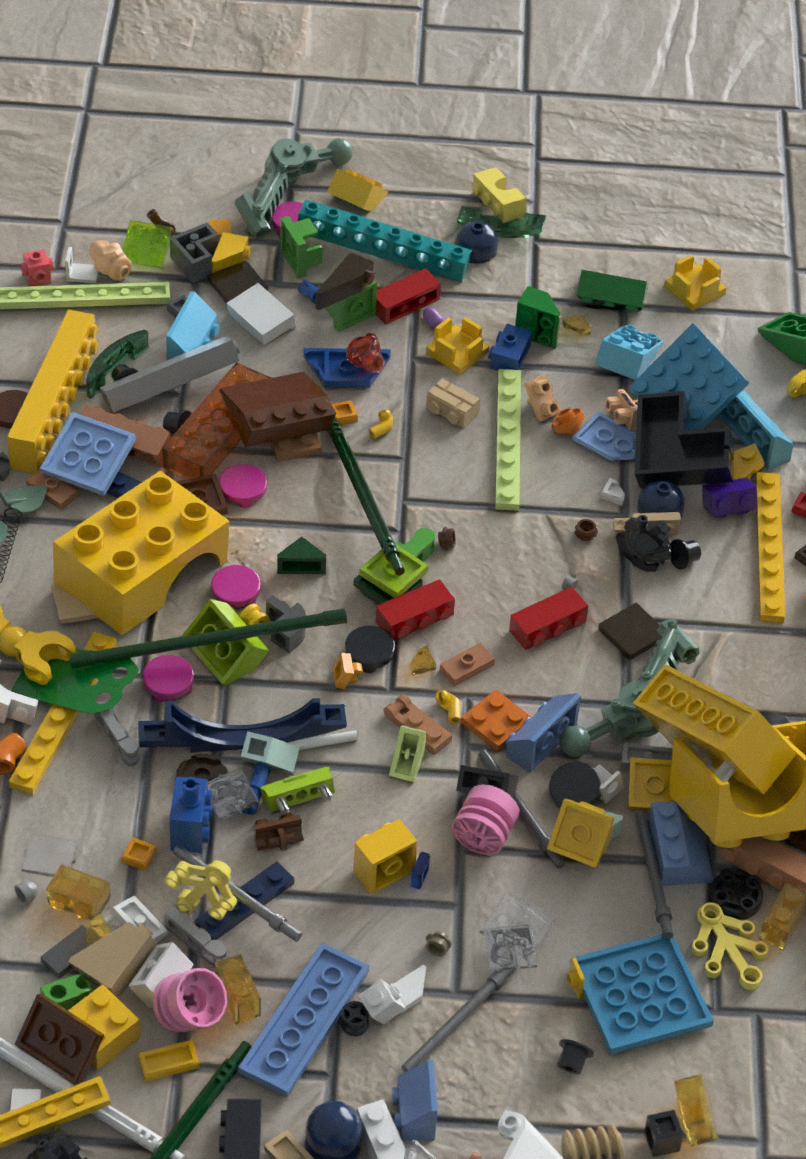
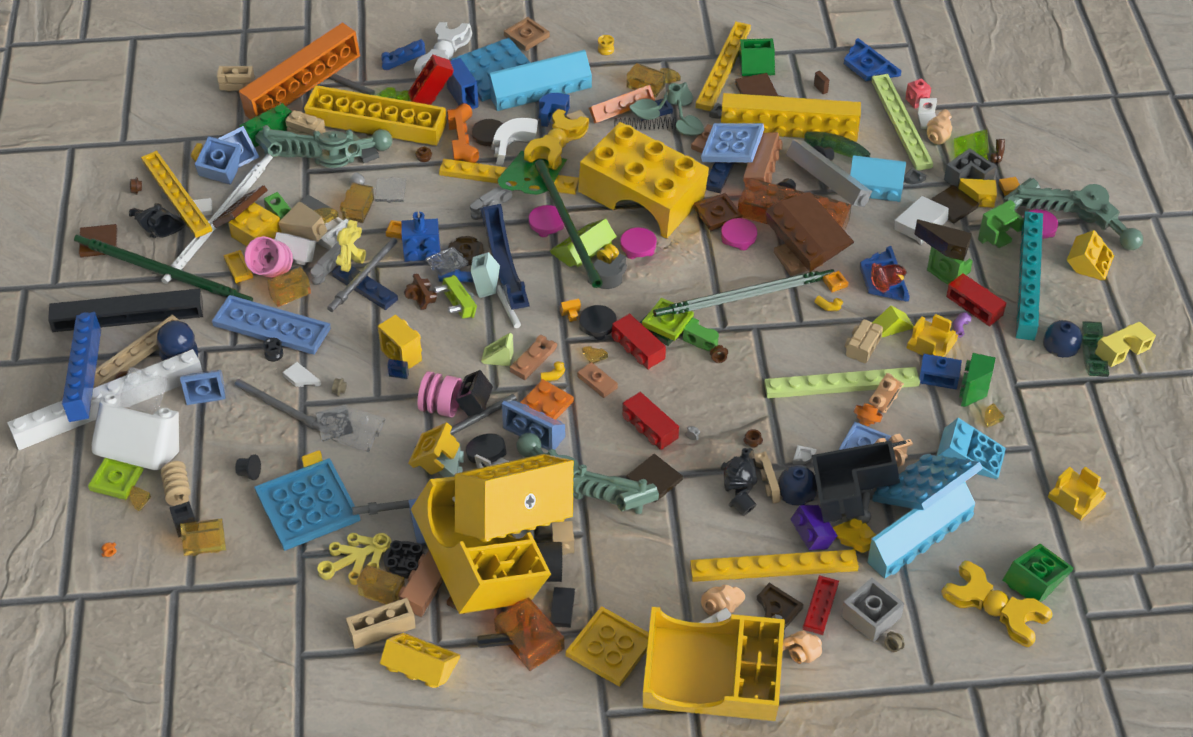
camera: 85 degrees right, 0 degrees up
dark green slope [277,536,326,574] -> none
white brick [359,979,406,1025] -> none
green slope [576,269,649,312] -> none
none -> neon yellow slope [872,306,914,337]

